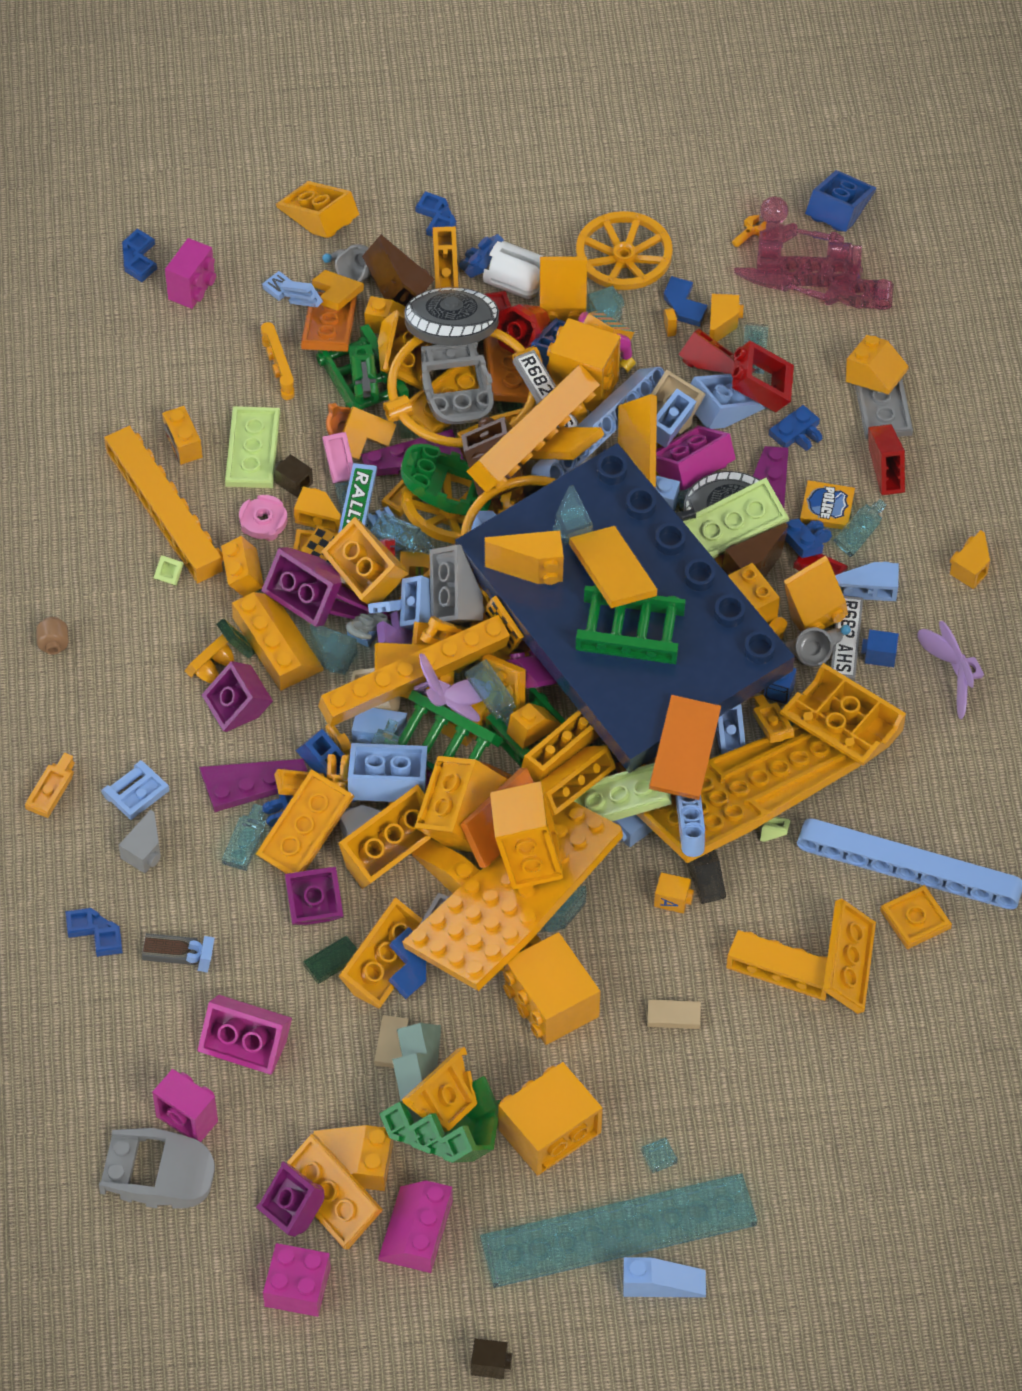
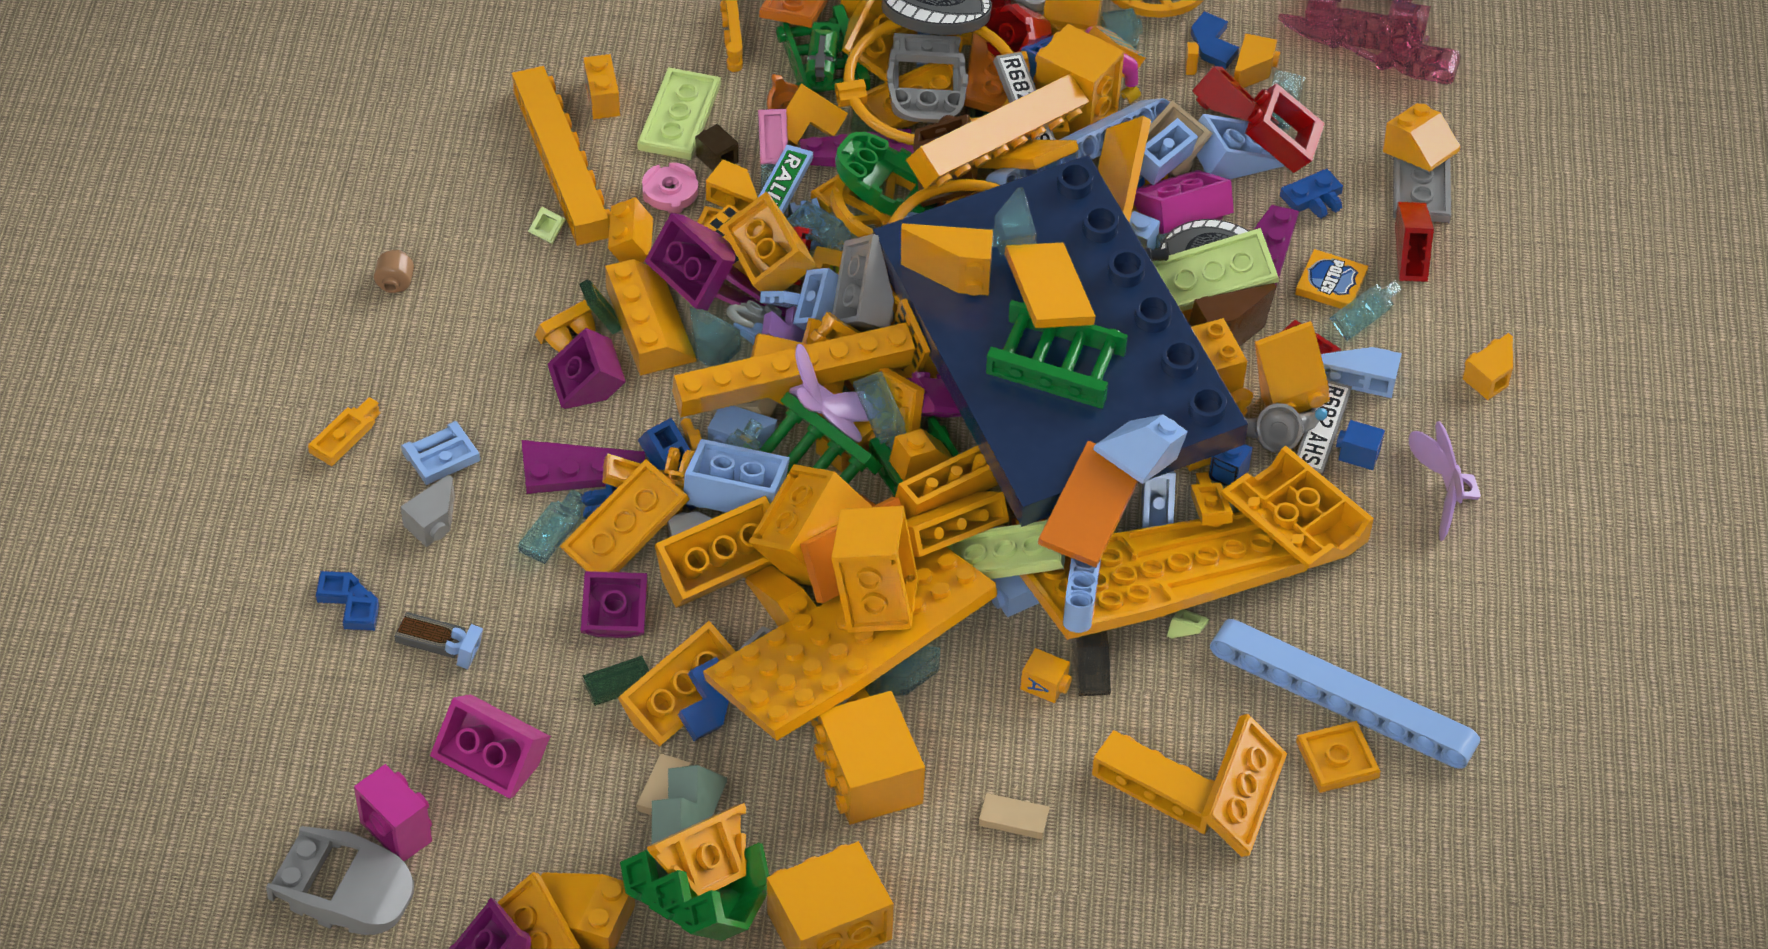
camera: 10 degrees right, 5 degrees down
blue hinge [785,518,832,558] -> none
none -> light blue slope [1093,415,1188,484]

